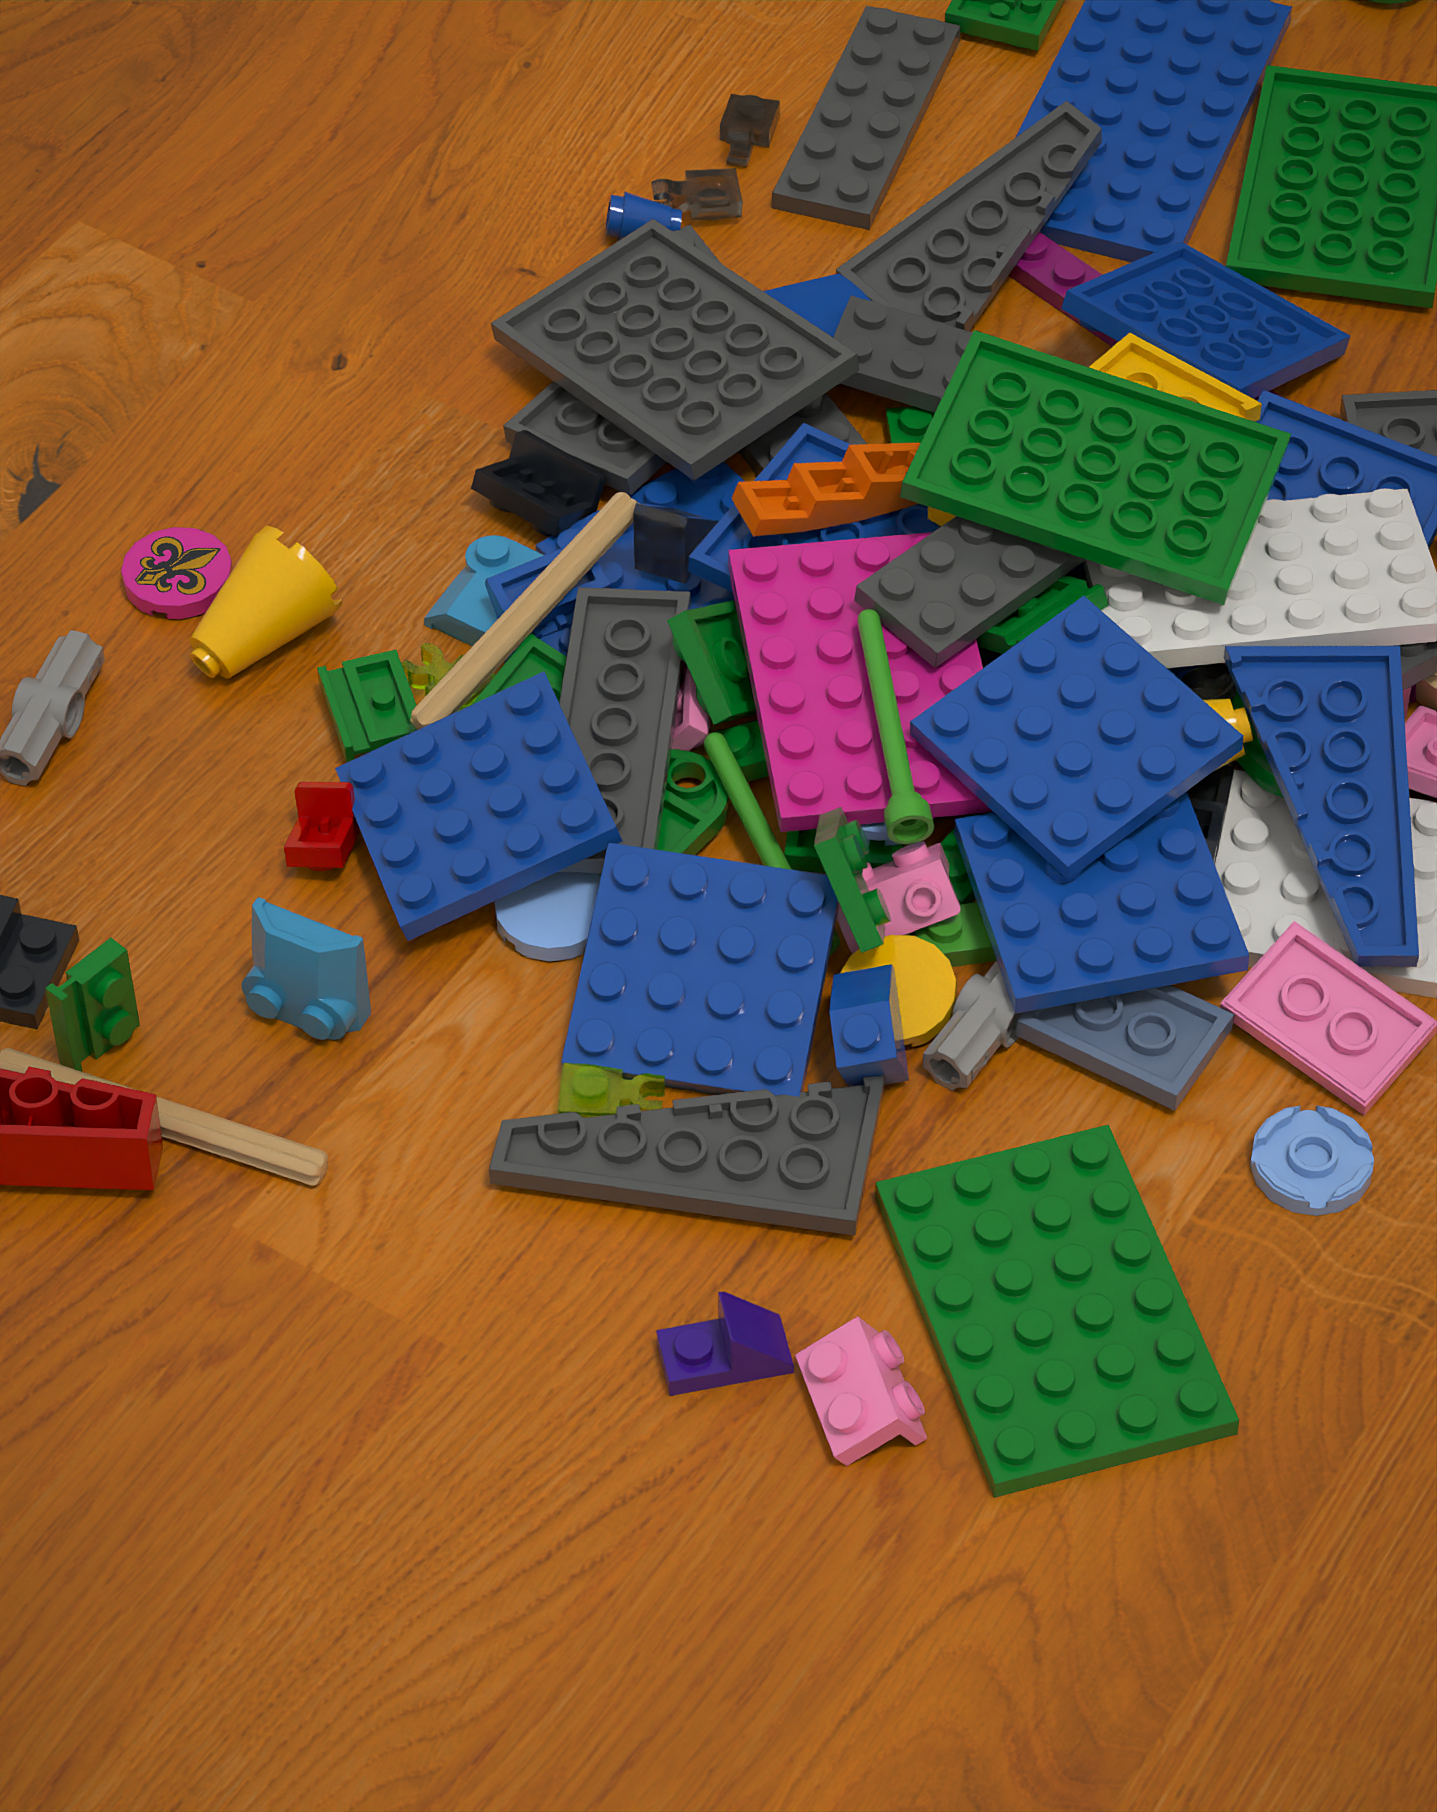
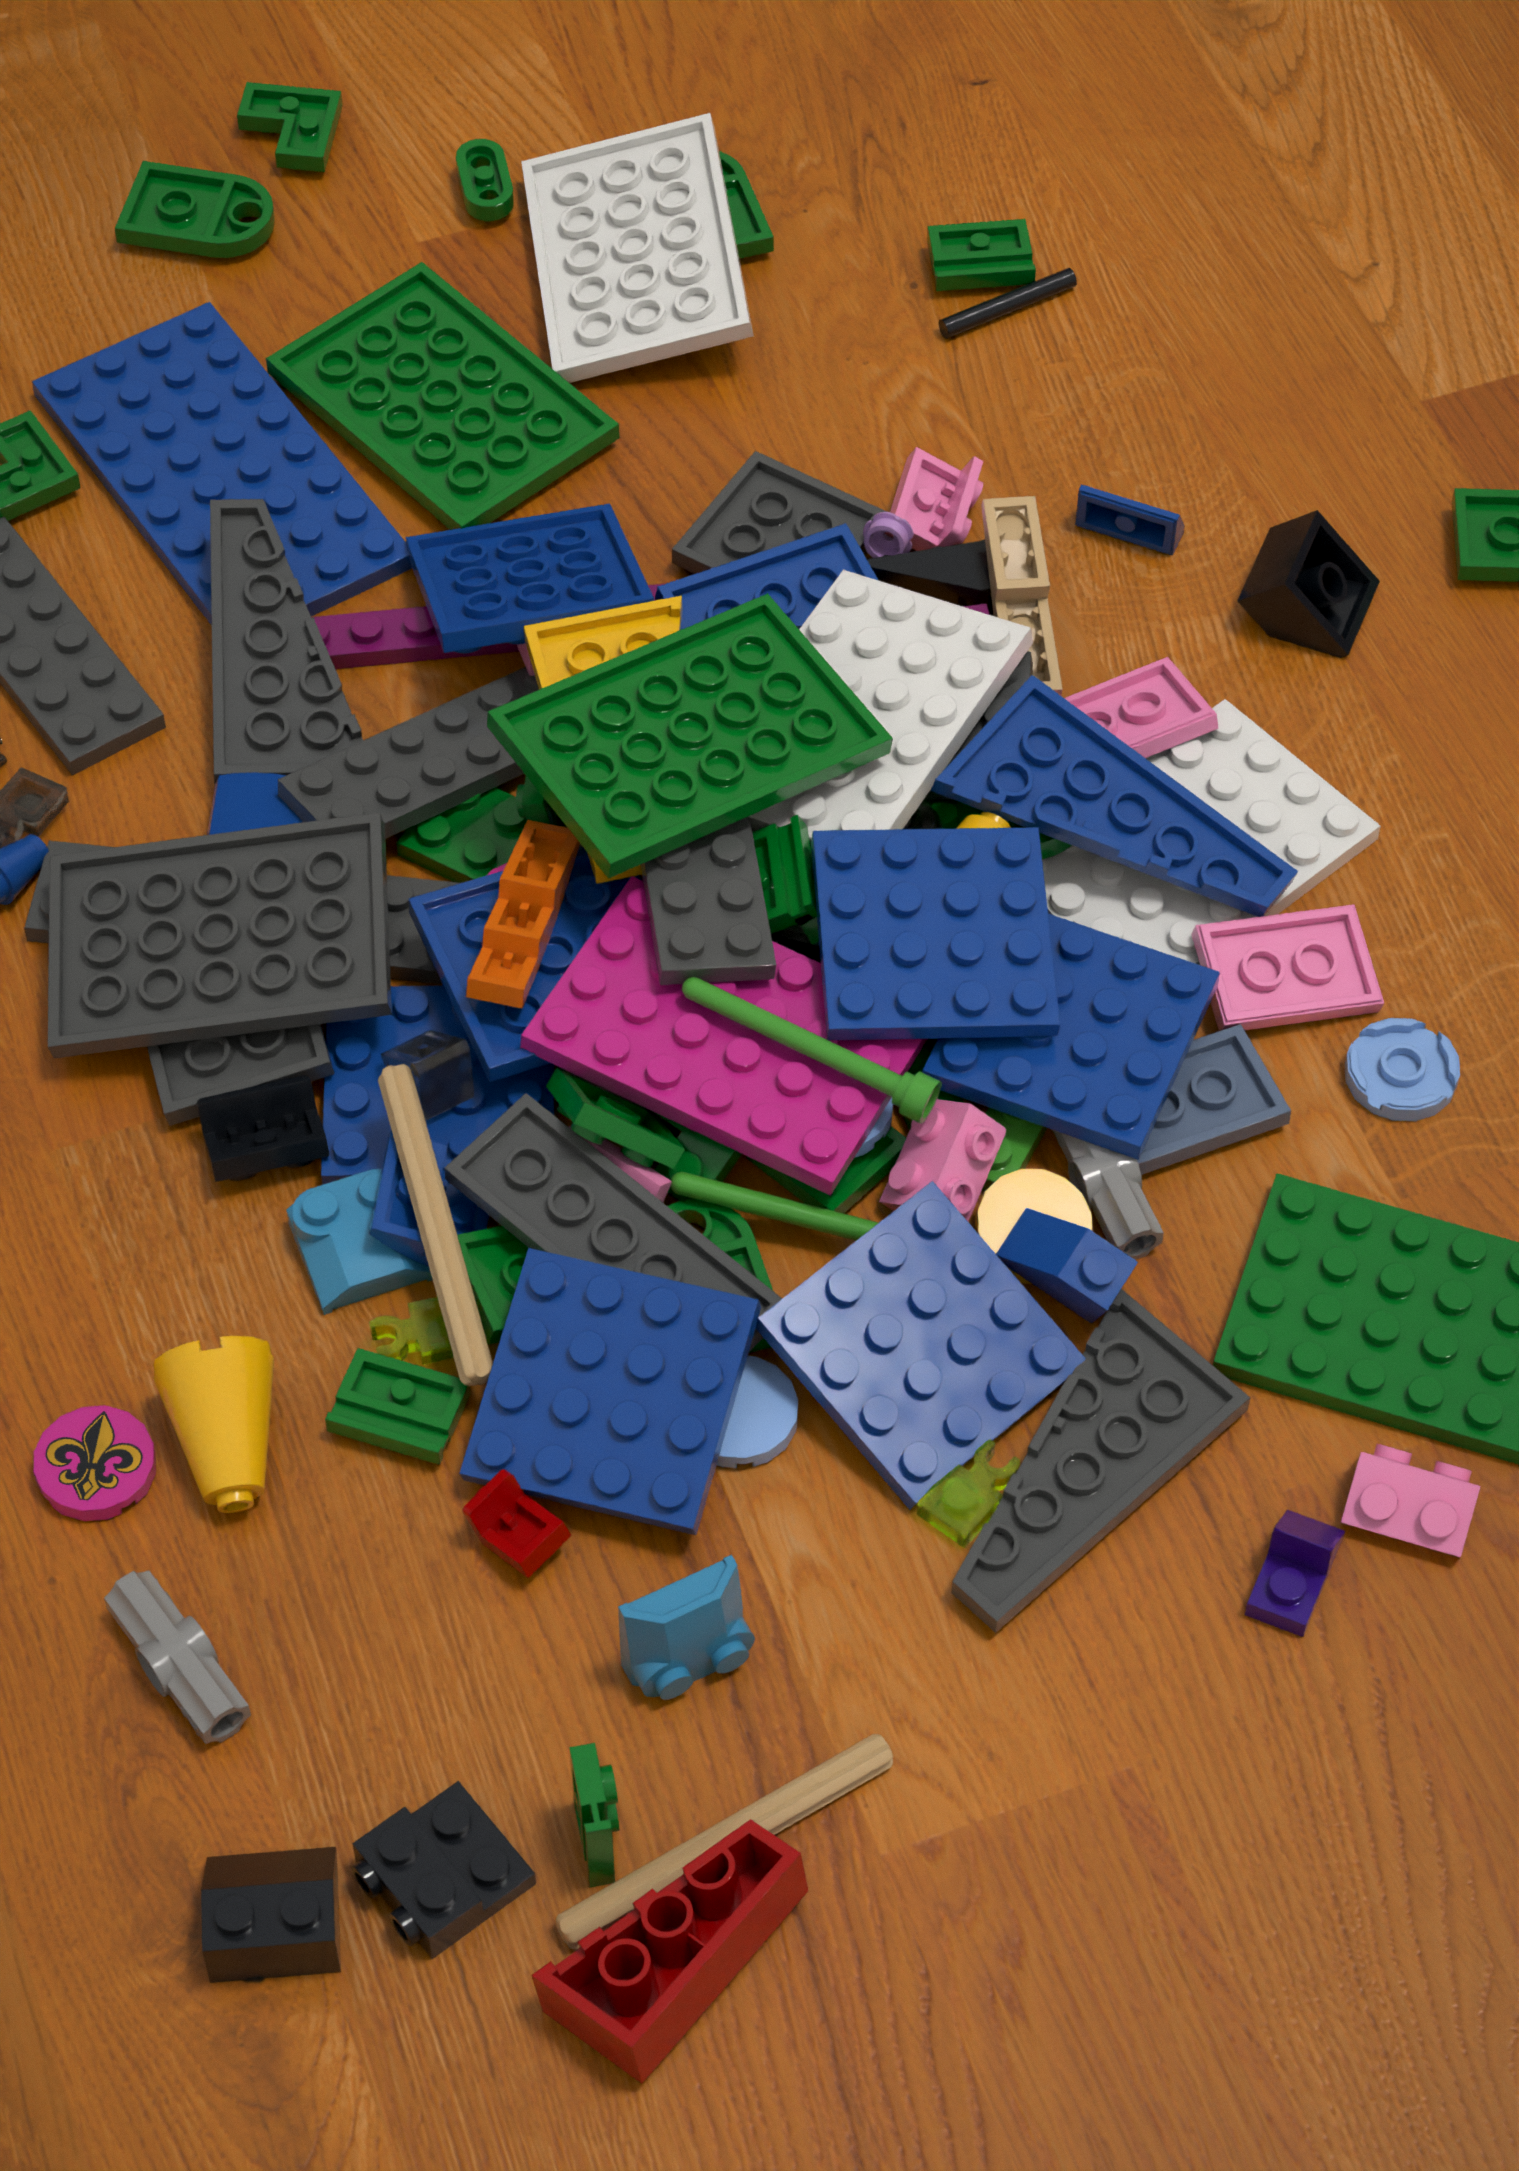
camera: 55 degrees left, 5 degrees up
green plate [814,807,891,953] -> none

